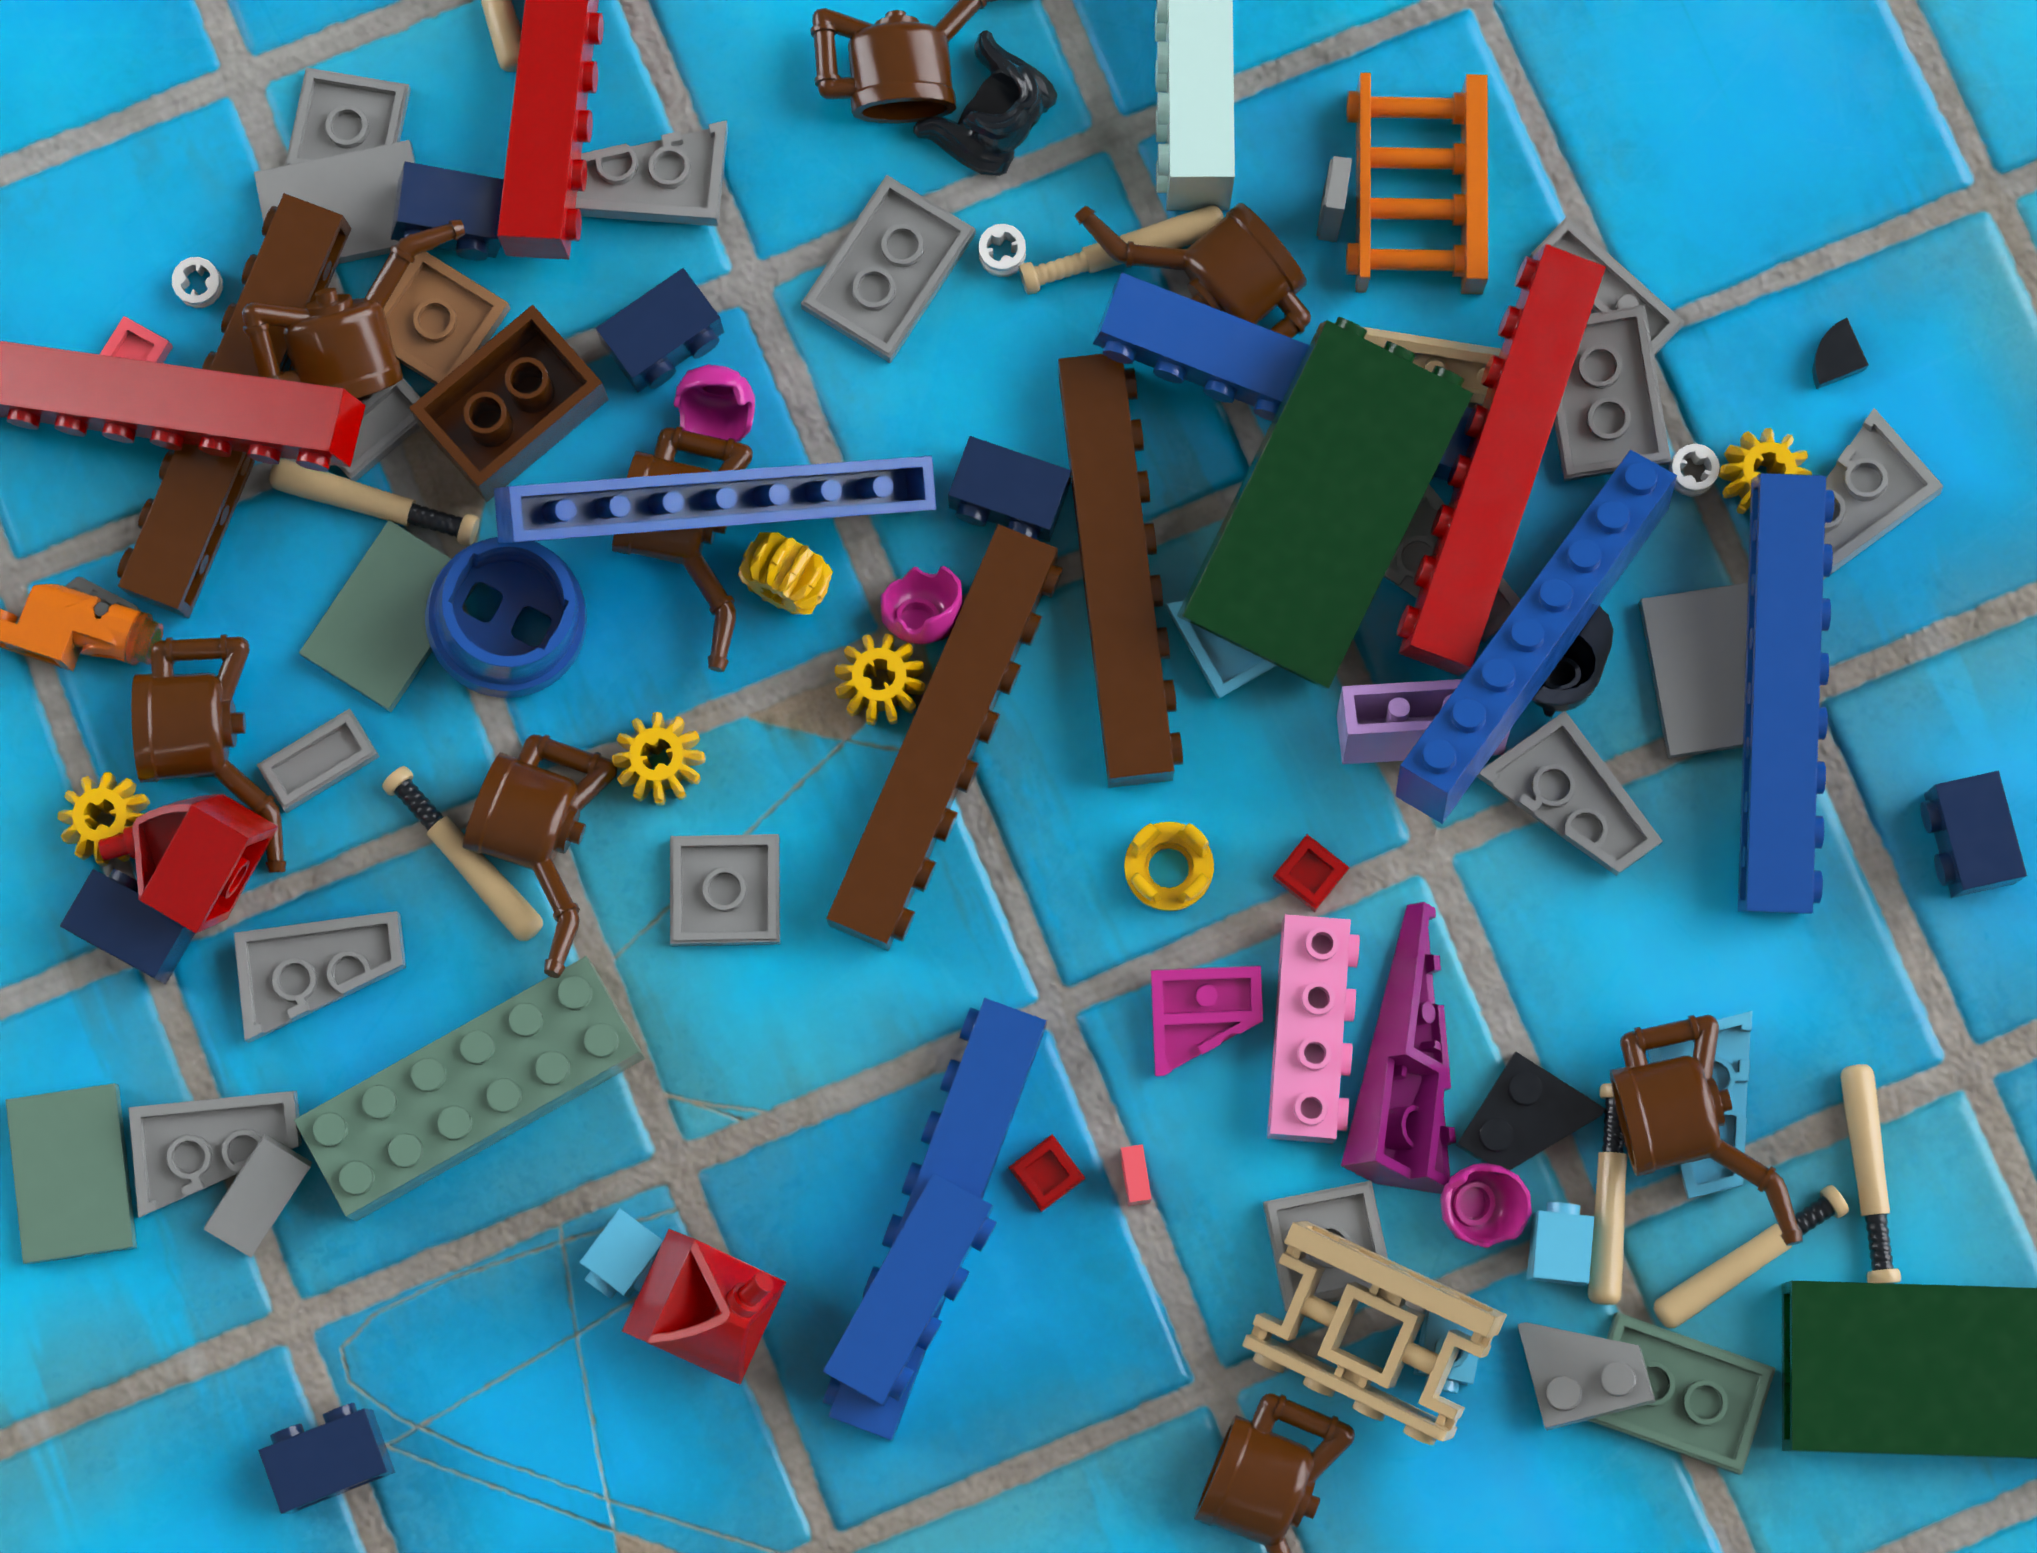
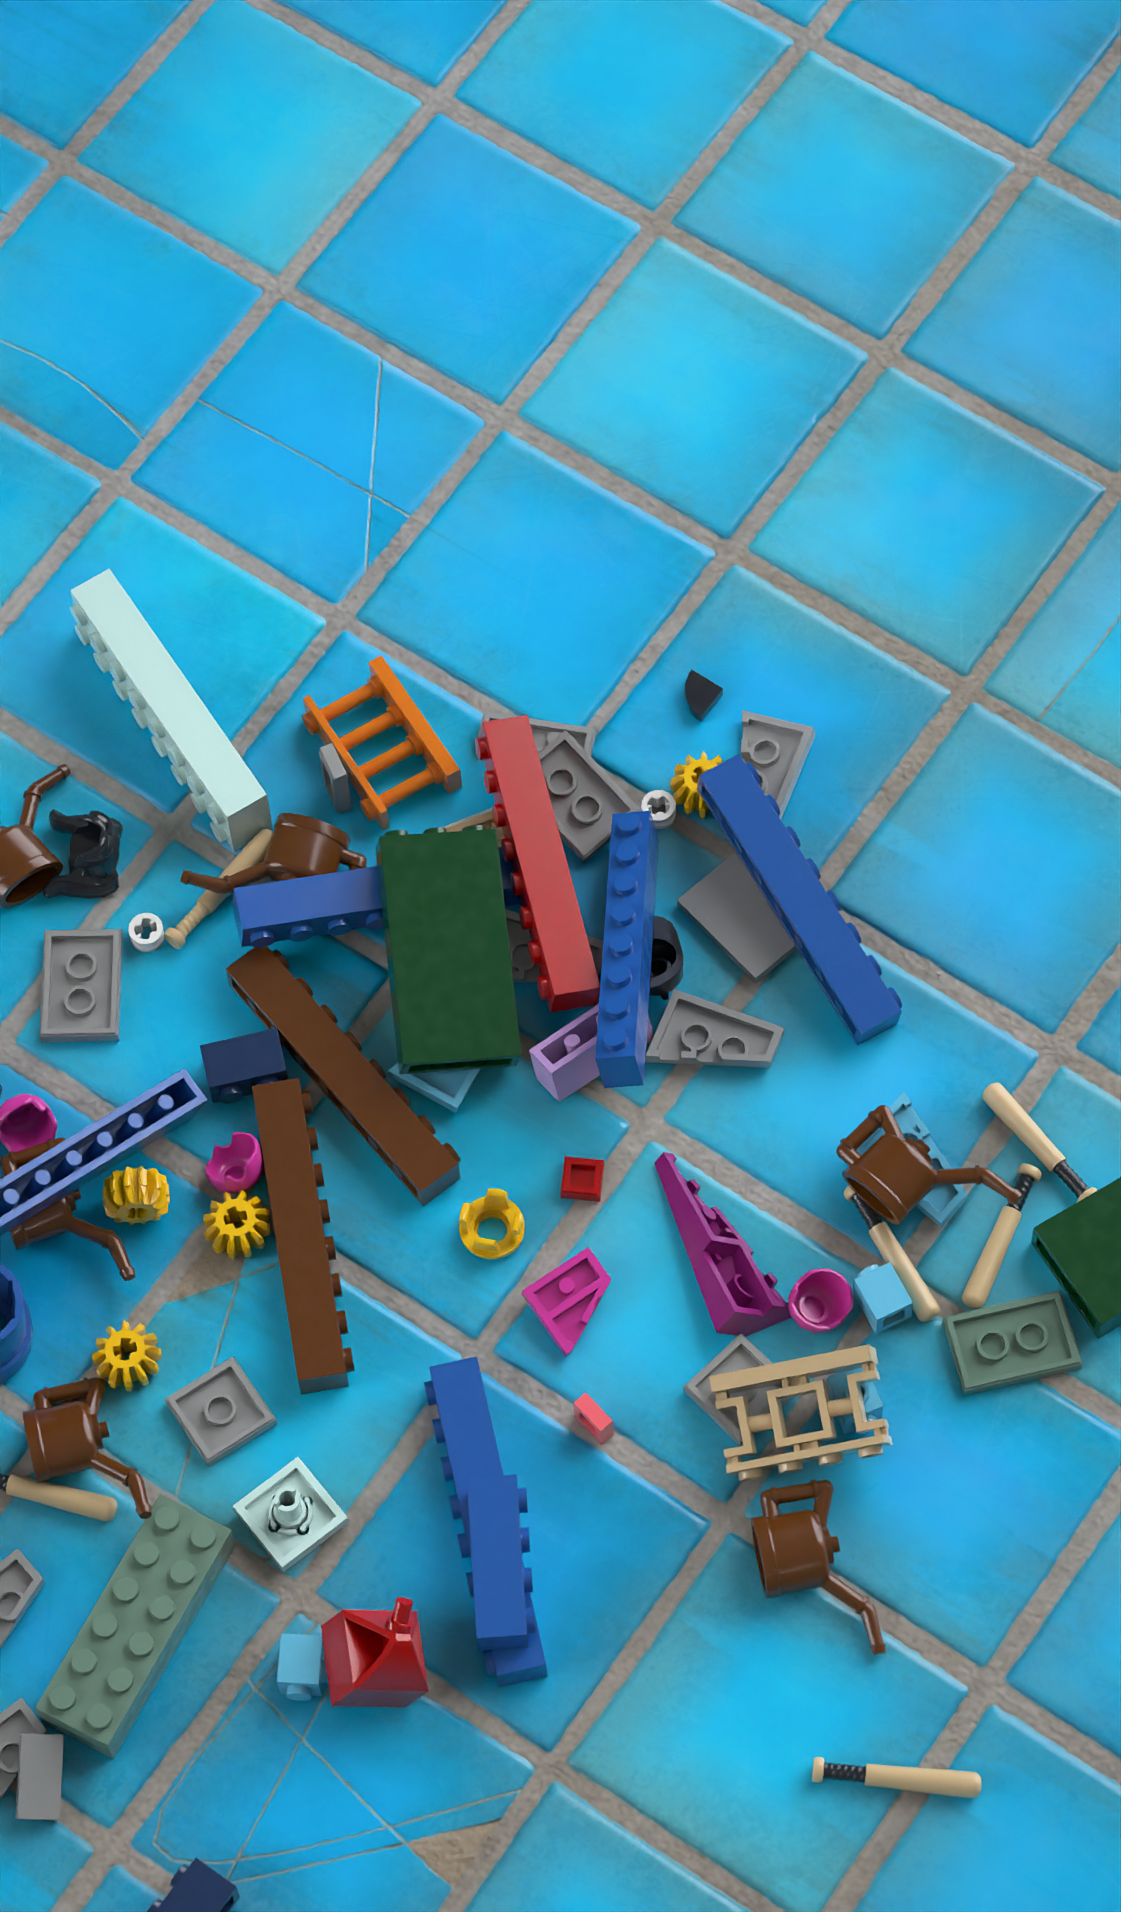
camera: 30 degrees left, 15 degrees down
red tile [1008,1134,1086,1213] -> none
bright pink brick [1267,914,1360,1144] -> none
black wing [1456,1052,1606,1171] -> none
light grey wing [1517,1322,1656,1431] -> none
dark blue brick [1920,770,2027,898] -> none
none -> light aqua plate [233,1457,349,1572]

